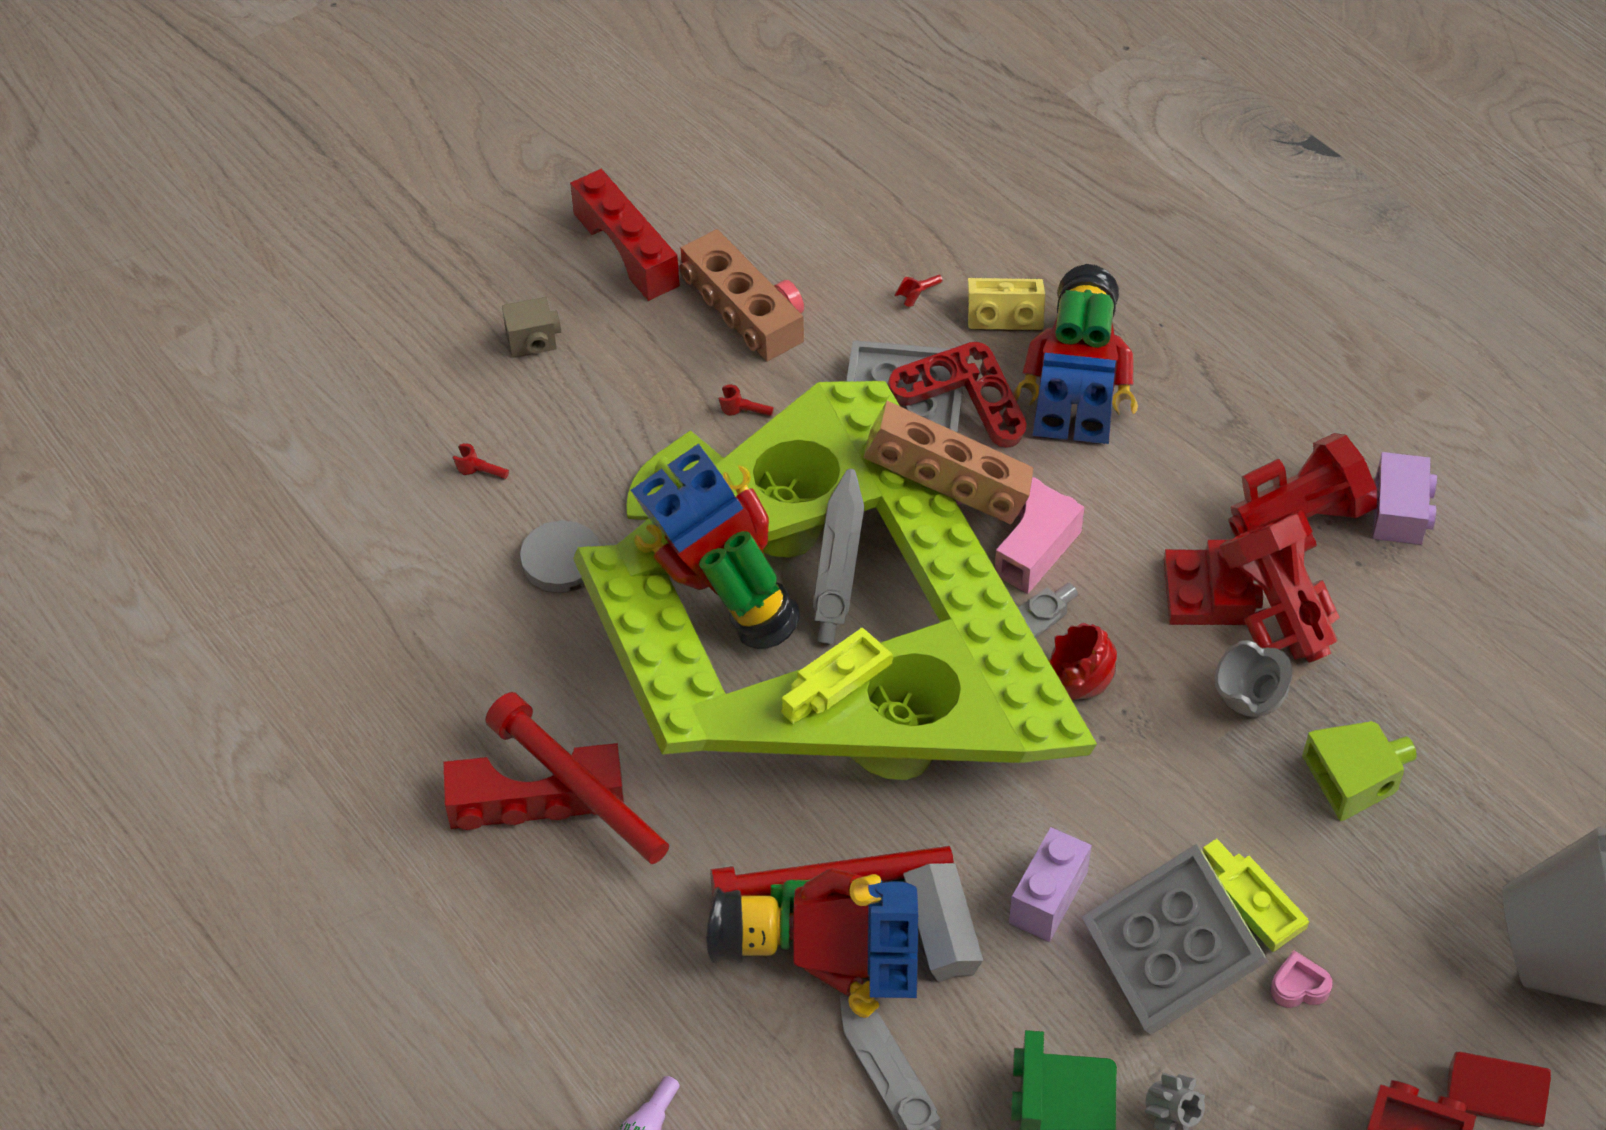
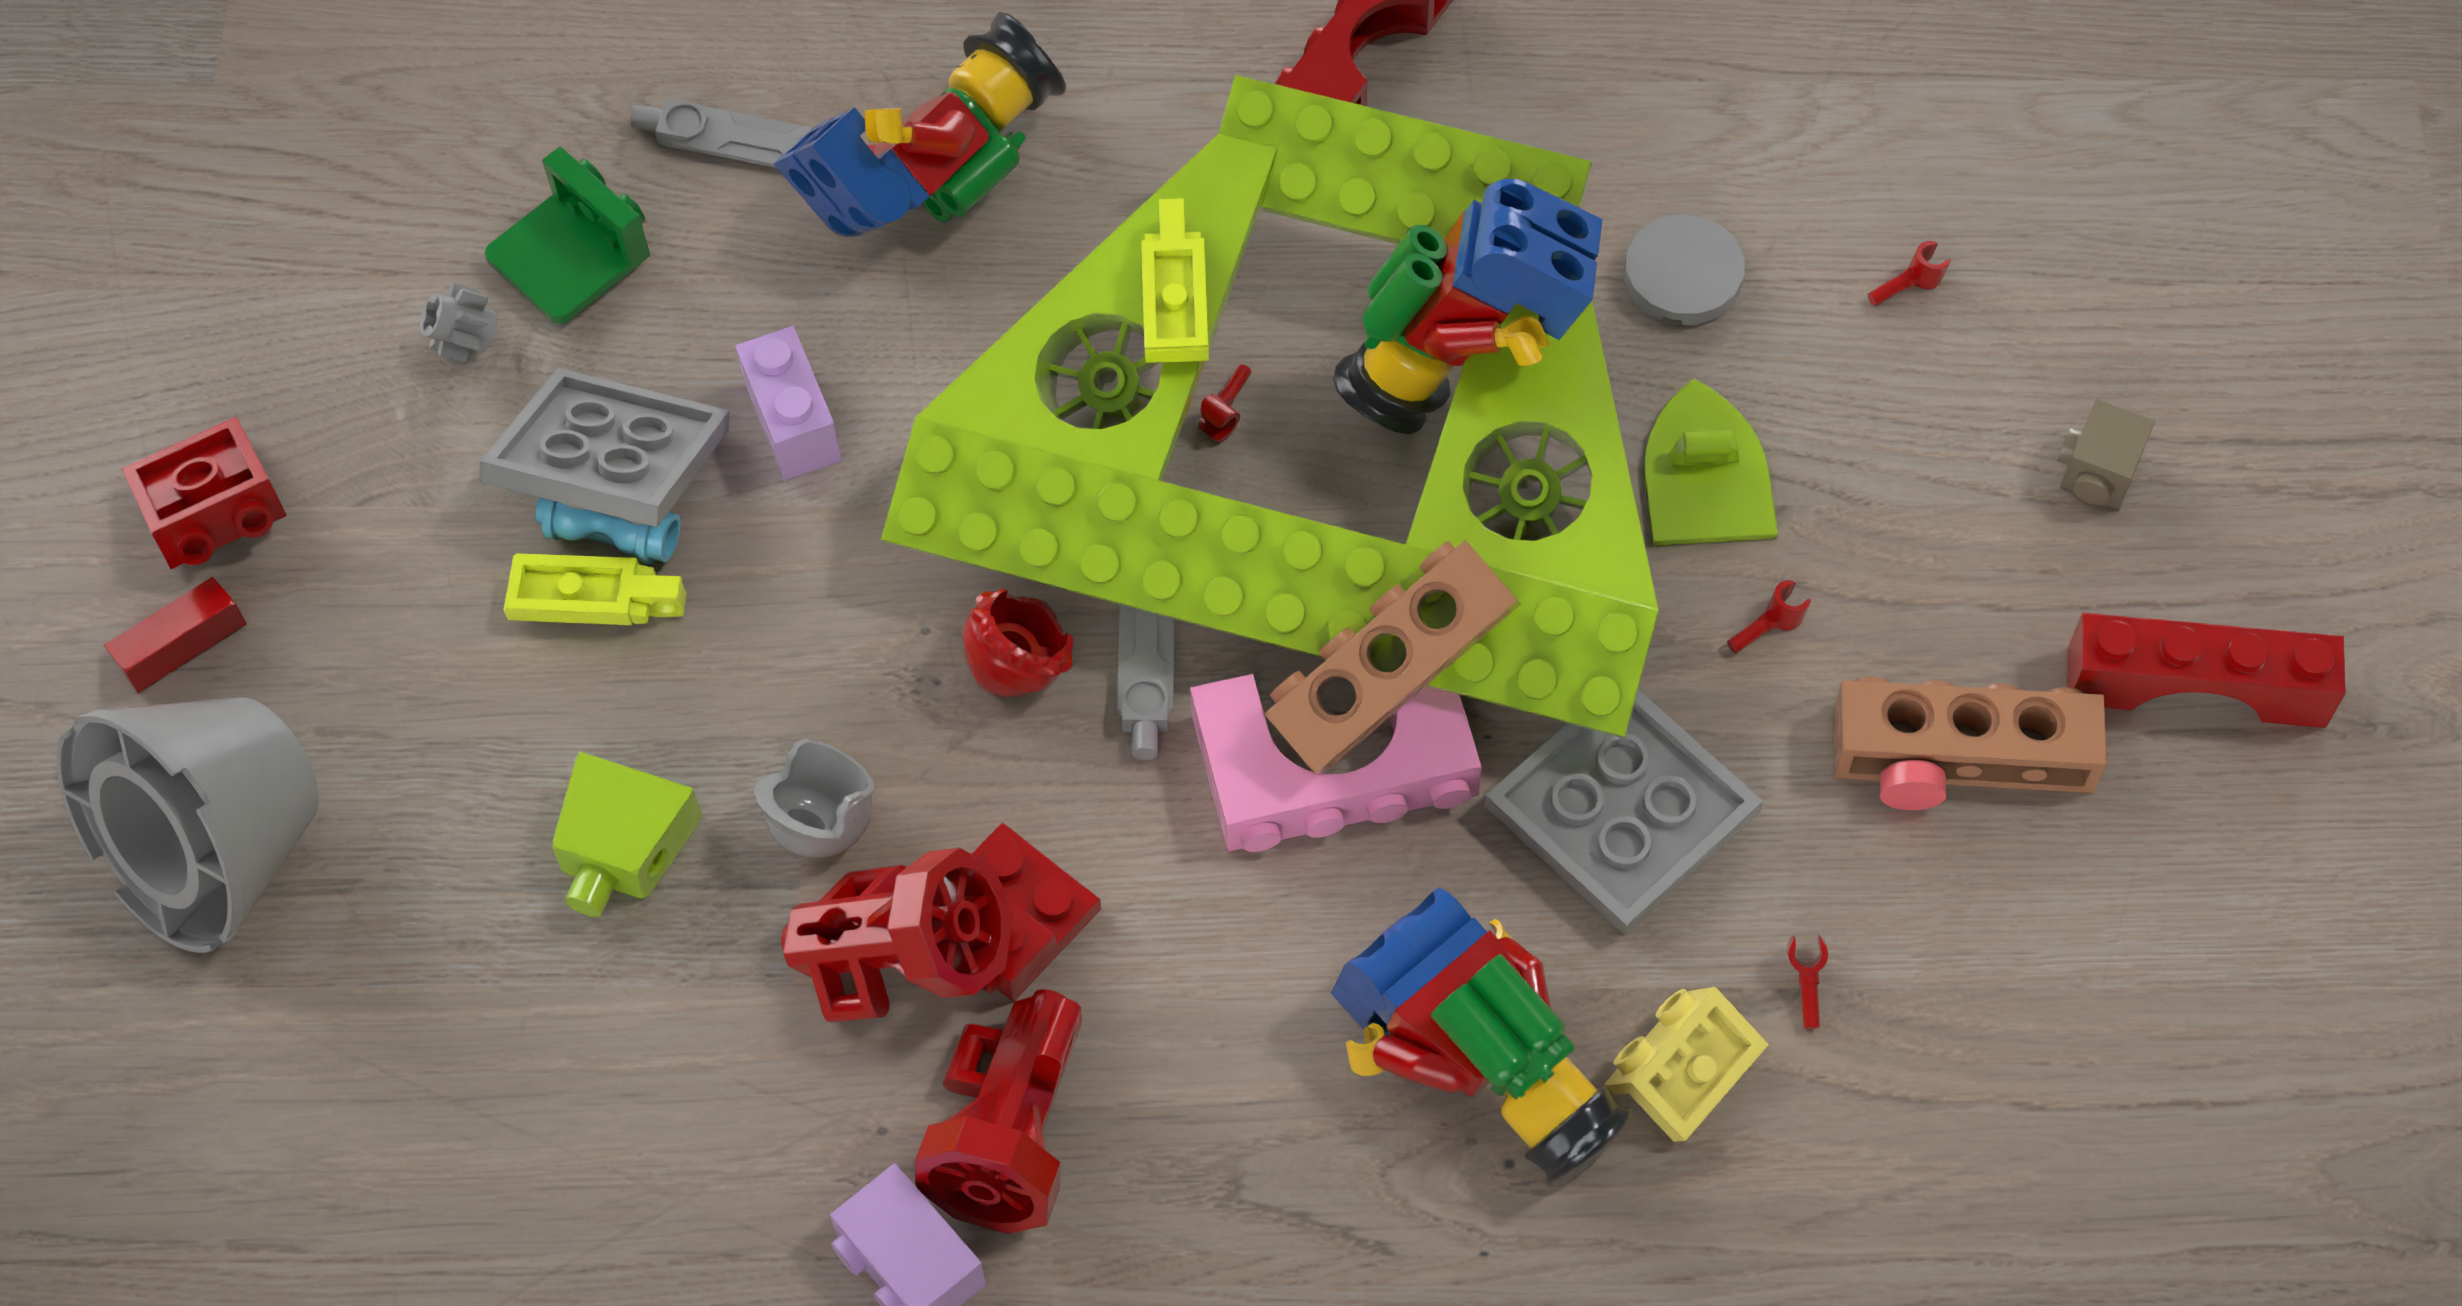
camera: 130 degrees right, 10 degrees up
red piece [485,692,669,864] -> none
red piece [710,846,954,896] -> none
light grey piece [812,469,864,644] -> none
red beam [887,342,1027,448] -> none
light grey piece [904,863,983,982] -> none
bright pink tile [1270,950,1333,1008] -> none

